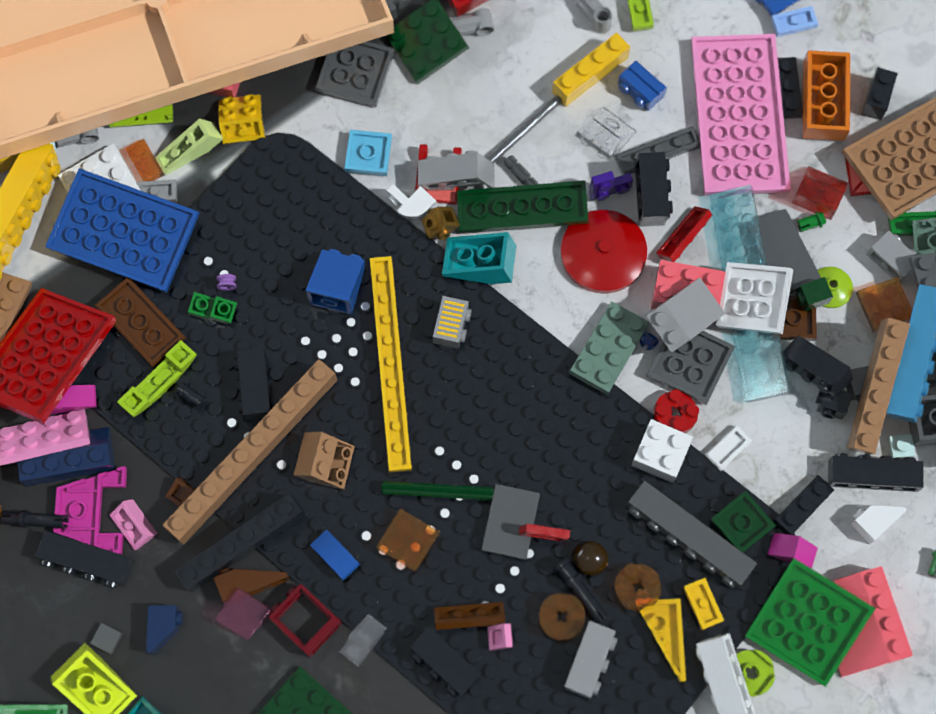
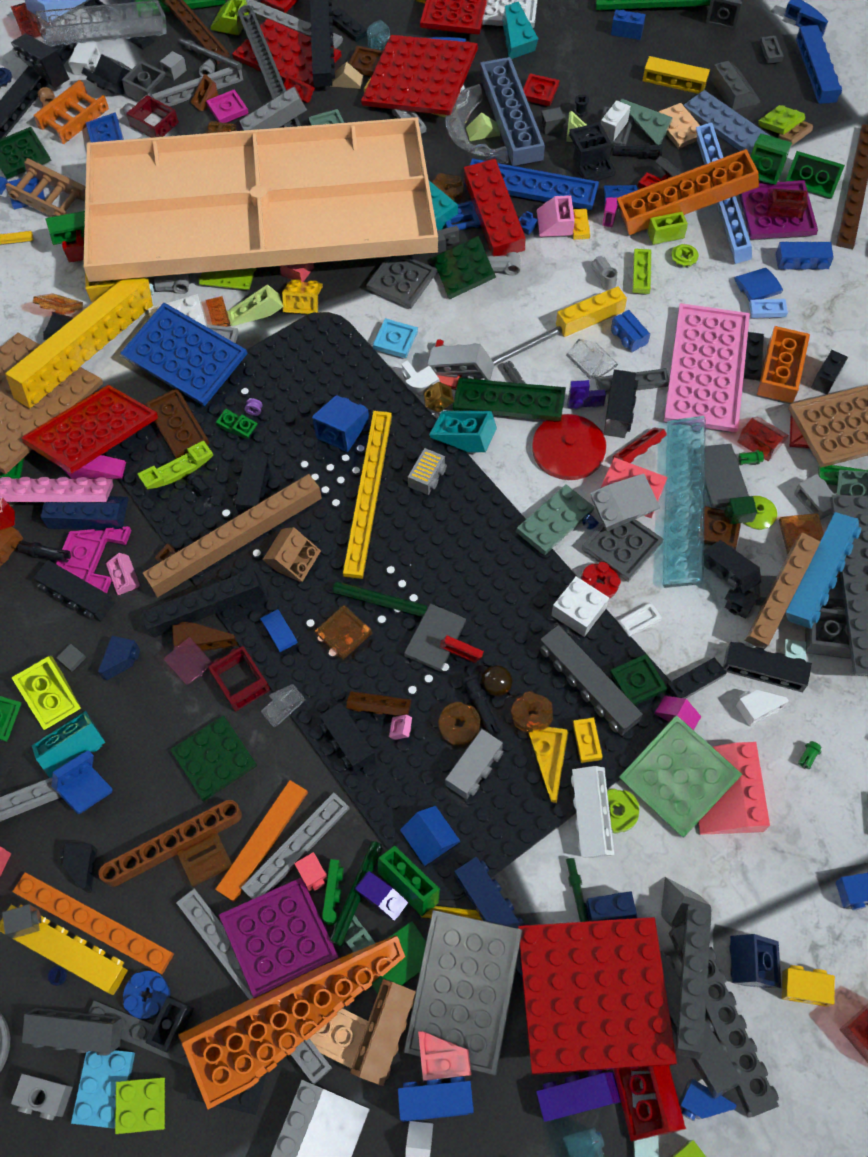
camera: 15 degrees right, 10 degrees down
white plate [716,262,793,335] -> none

